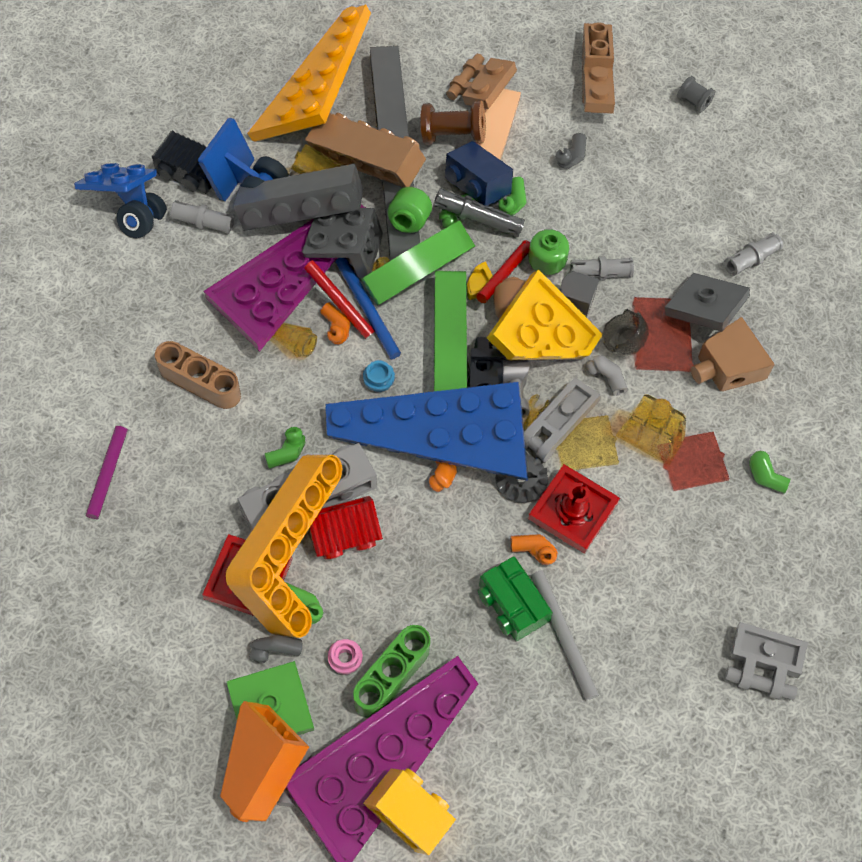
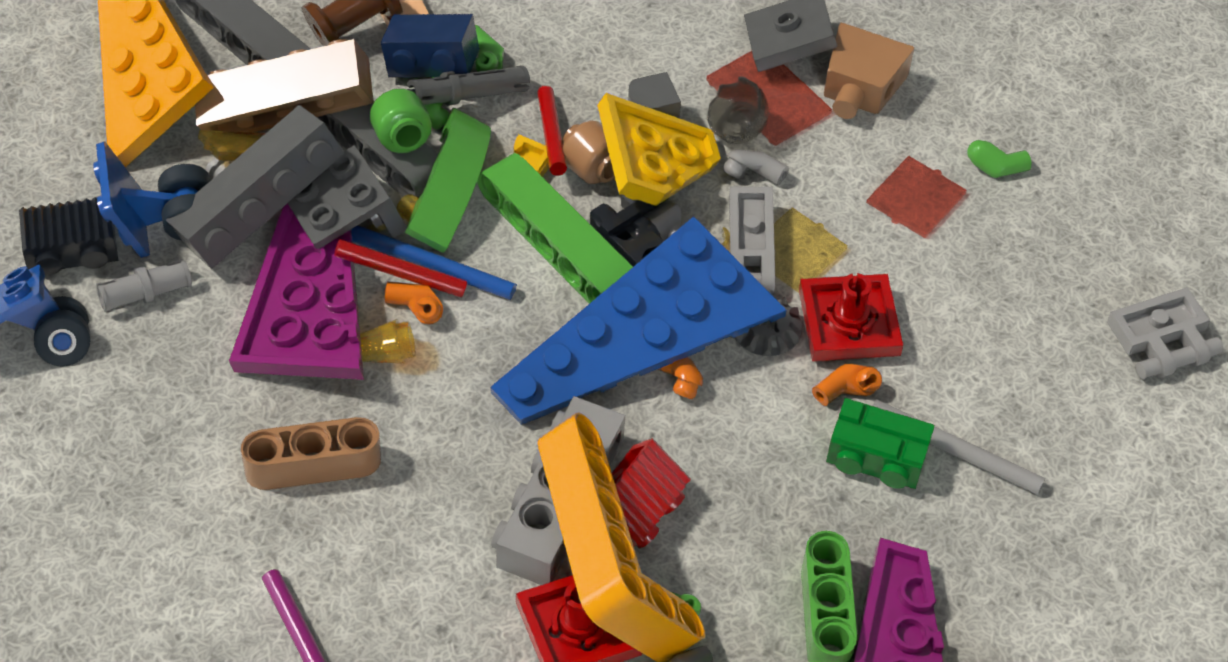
camera: 40 degrees left, 10 degrees down
bright green arm [264,427,305,469] -> none
bright pink plate [328,639,363,674] -> none
dark azure plate [363,360,395,392] -> none
bright green head [528,229,570,275] -> none
light grey pin [570,256,634,281] -> none
clear yellow torso [616,394,686,466] -> none

